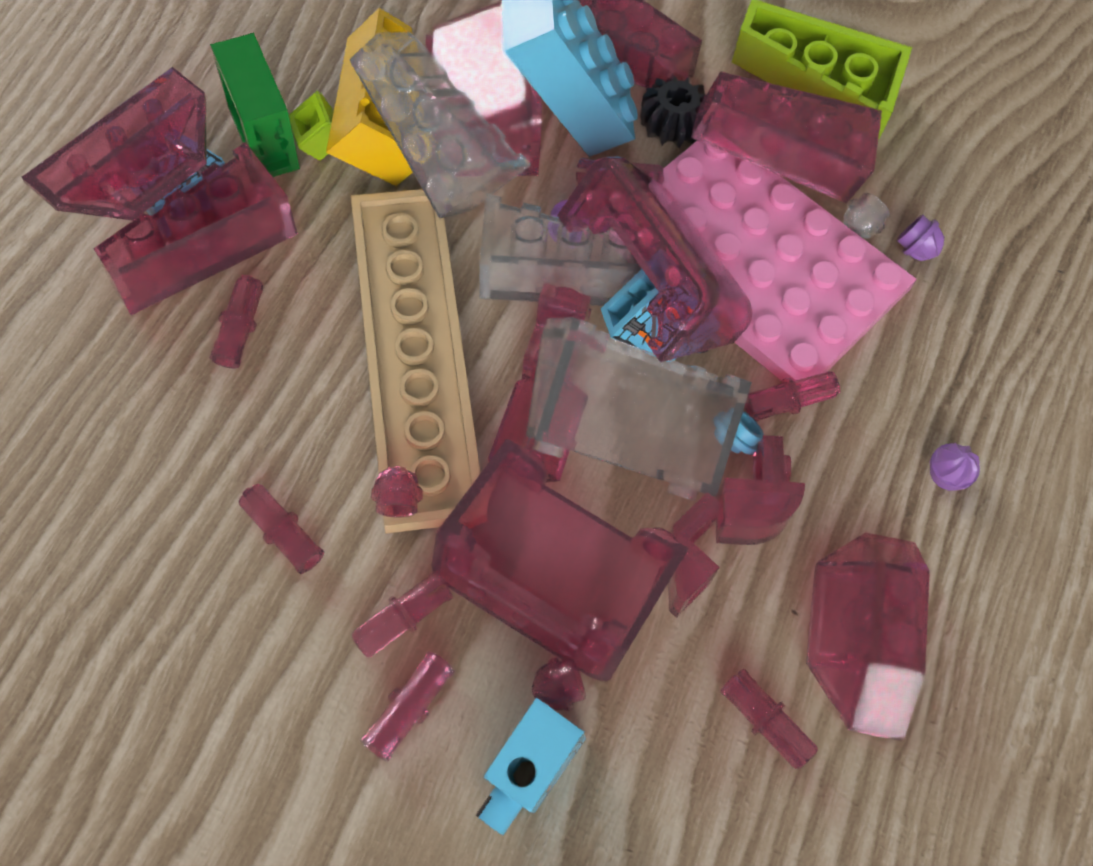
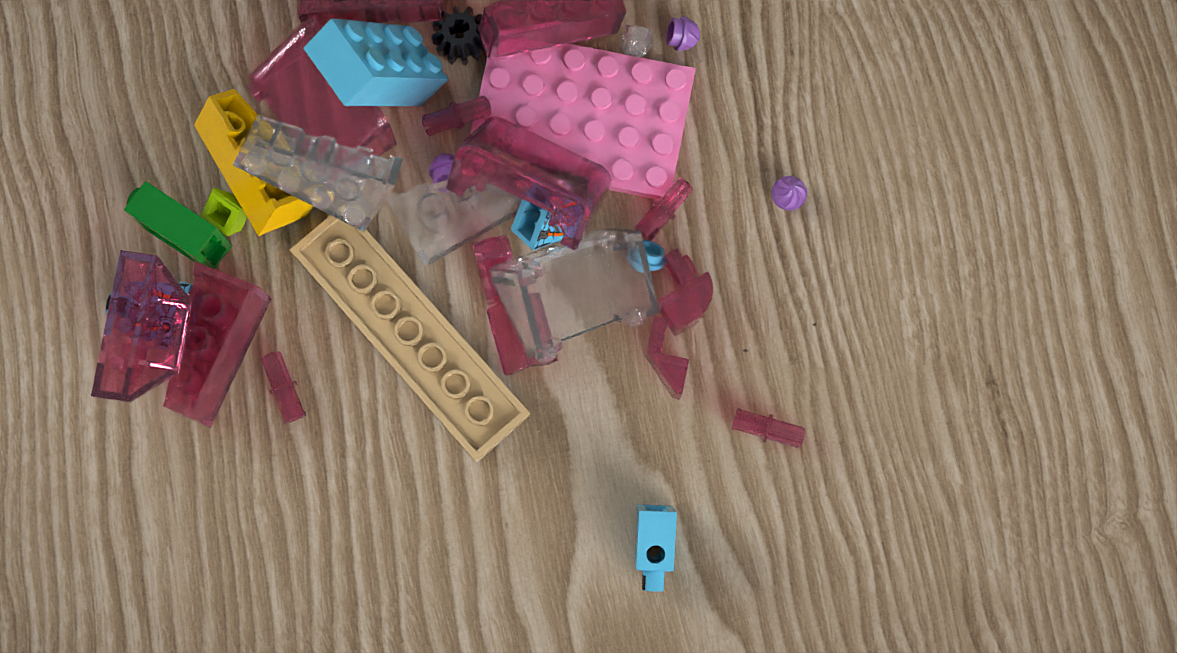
camera: 30 degrees left, 15 degrees up
clear pink axle [238,484,325,574] -> none
clear pink axle [351,571,453,658] -> none
clear pink pin [360,652,455,762] -> none
clear pink plate [371,466,423,518] -> none
clear pink windscreen [431,439,689,681] -> none
clear pink plate [532,657,586,712] -> none
clear pink wedge [806,532,930,741] -> none

